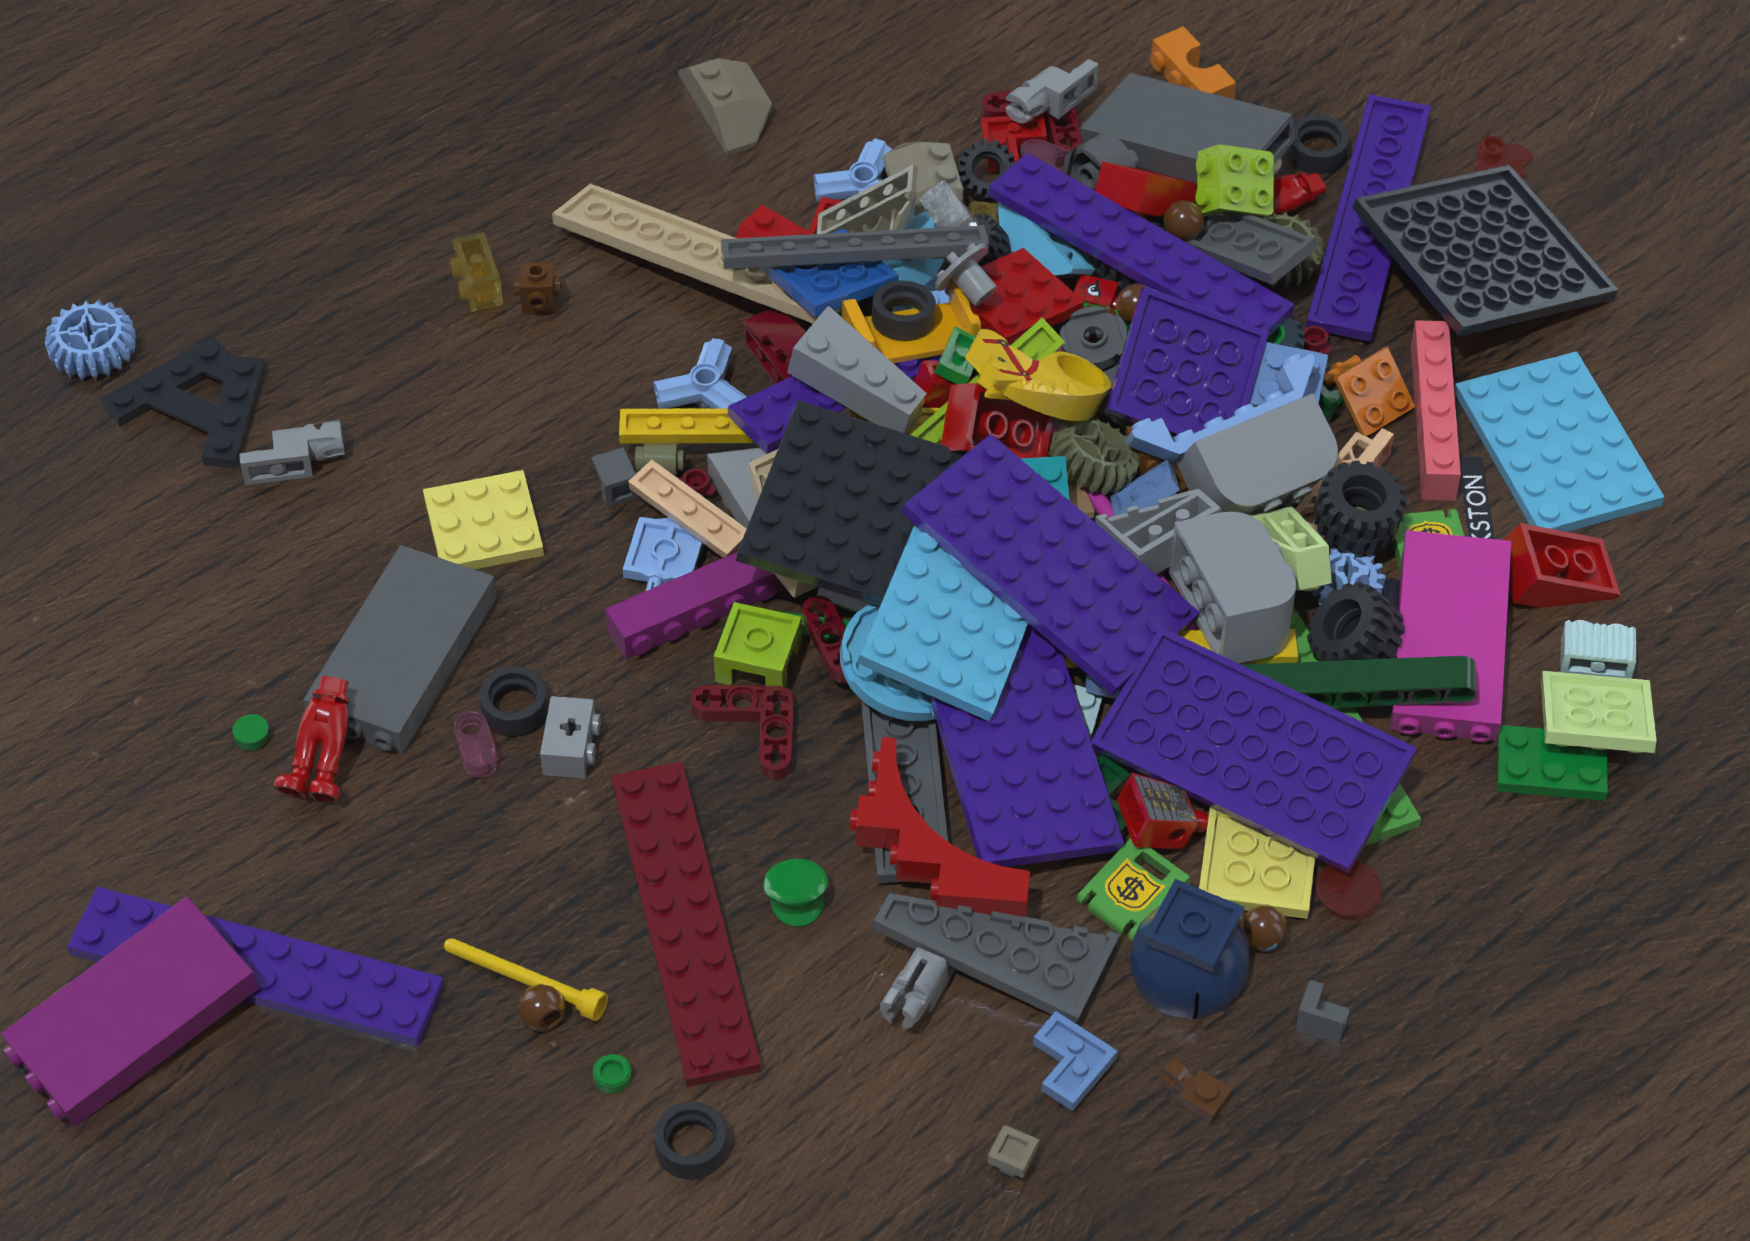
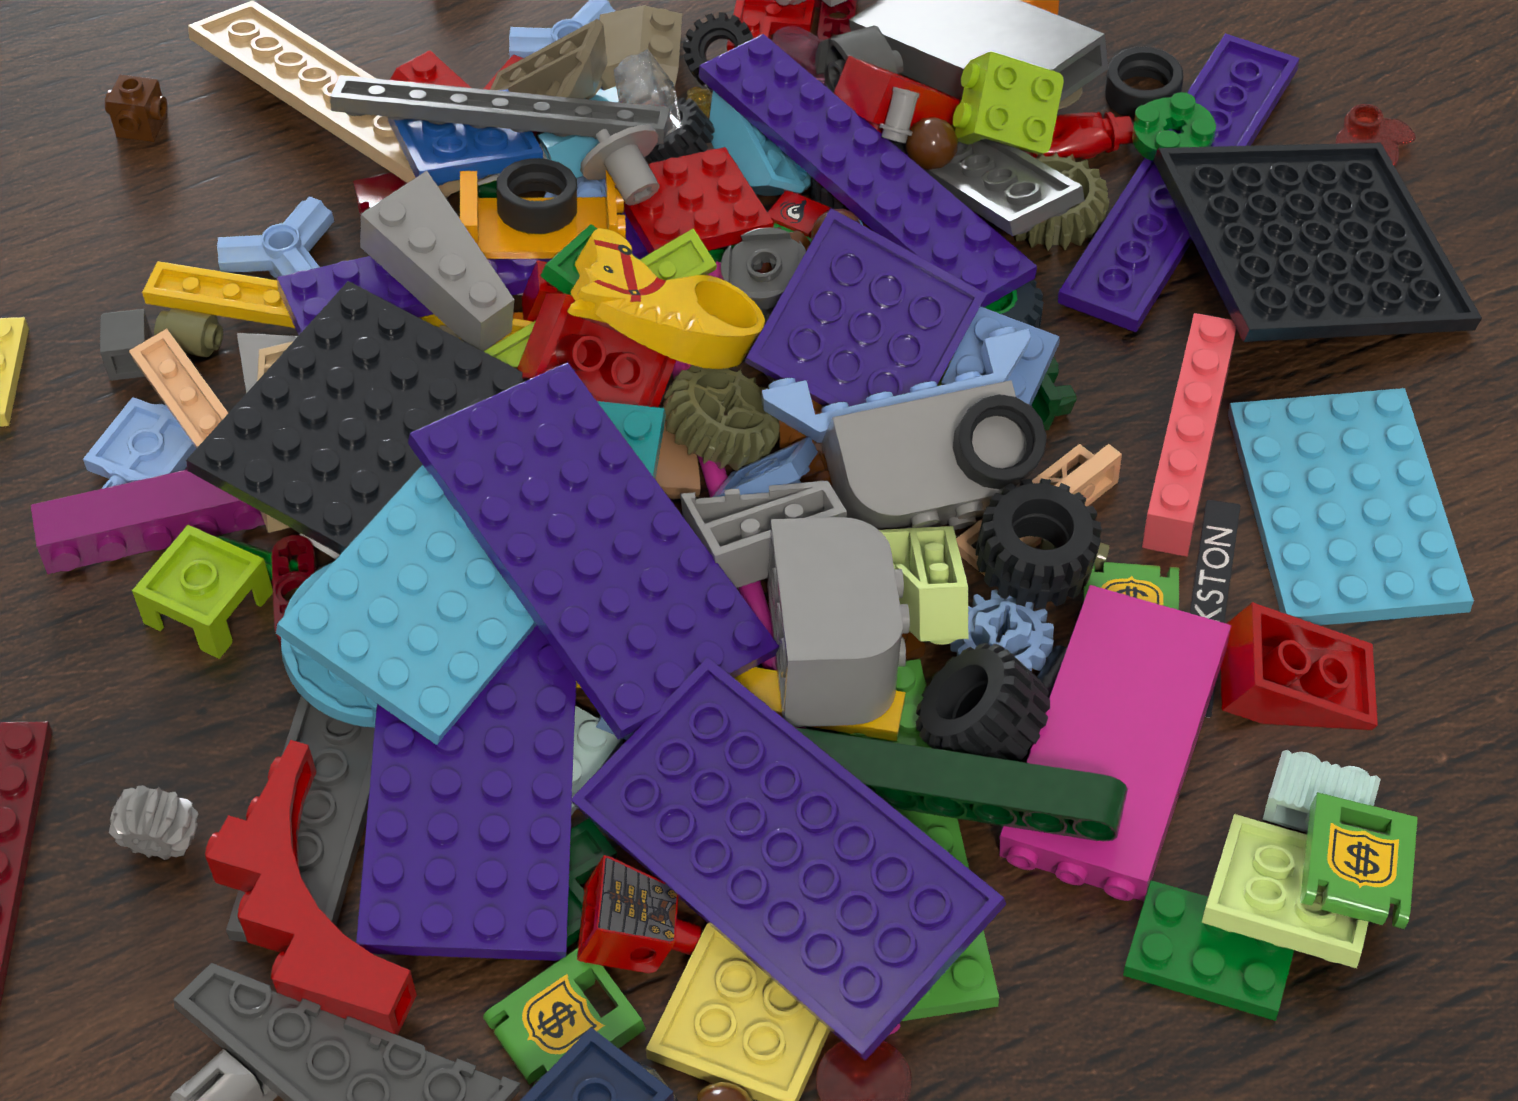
camera: 15 degrees right, 0 degrees up
clear yellow brick [449,232,503,312] -> none
dark red plate [678,468,716,497] -> none
dark red beam [690,685,794,780] -> none
green piece [763,859,828,926] -> none
dark red plate [1303,326,1332,355] -> none
orange plate [1324,347,1416,437] -> none
none -> light grey gear [109,785,198,860]
none -> light grey pin [880,87,920,143]
none -> black tyre [953,394,1047,490]
none -> green plate [1132,92,1216,162]
none -> bright green container [1300,792,1418,929]

